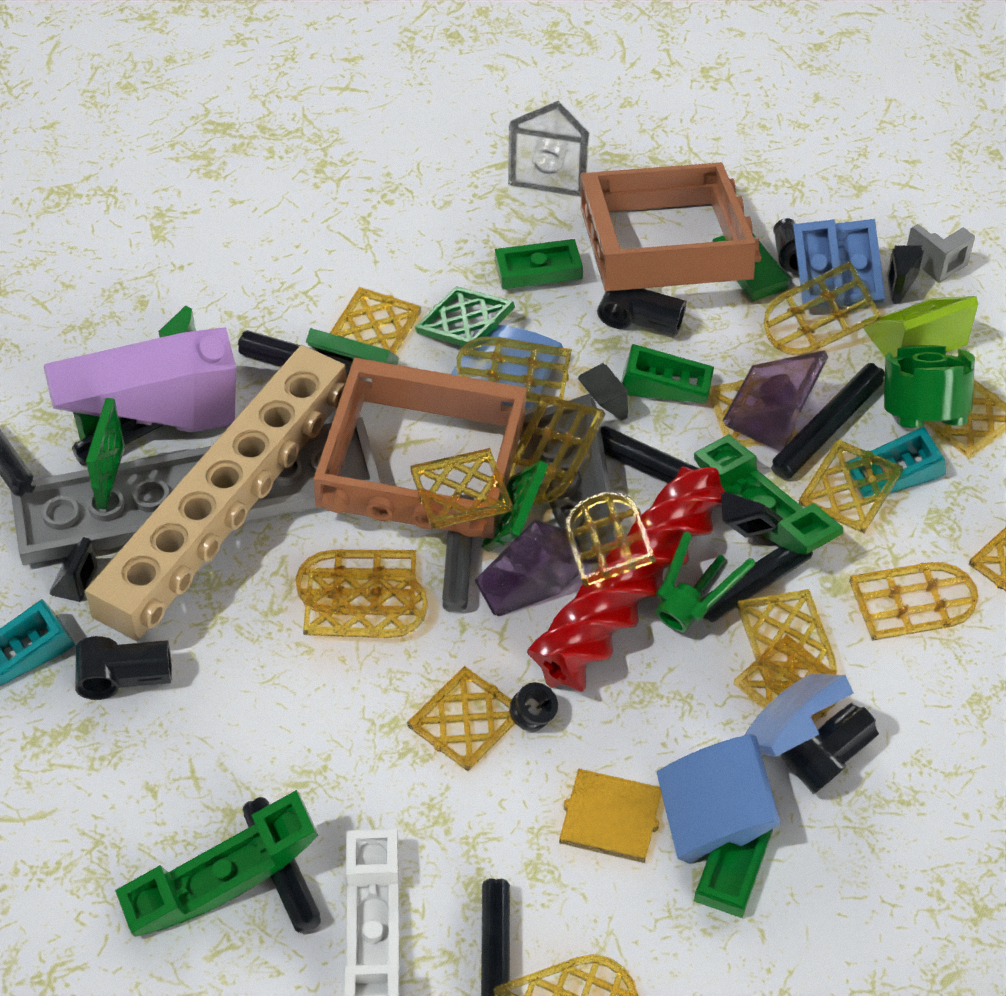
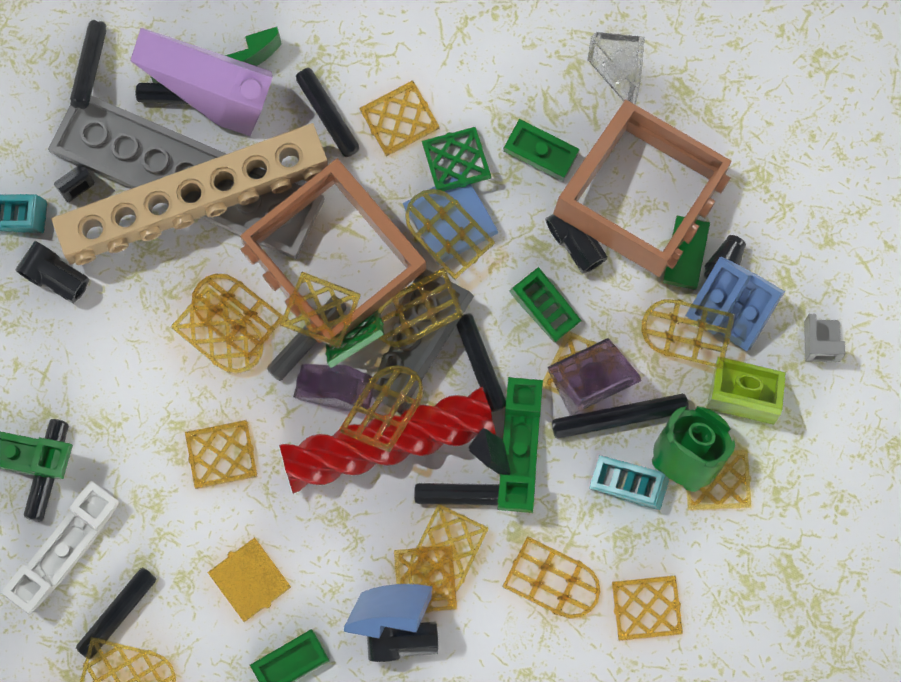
camera: 40 degrees right, 25 degrees up
green window [86,398,125,509] -> none
green tile [306,328,399,365] -> none
black bush [509,682,558,732] -> none
pearl dark grey slope [578,363,628,420] -> none
green plant [655,532,755,633] -> none
medium blue slope [656,734,781,864] -> none
clear yellow window [798,439,903,534] -> none
black slope [887,245,924,304] -> none

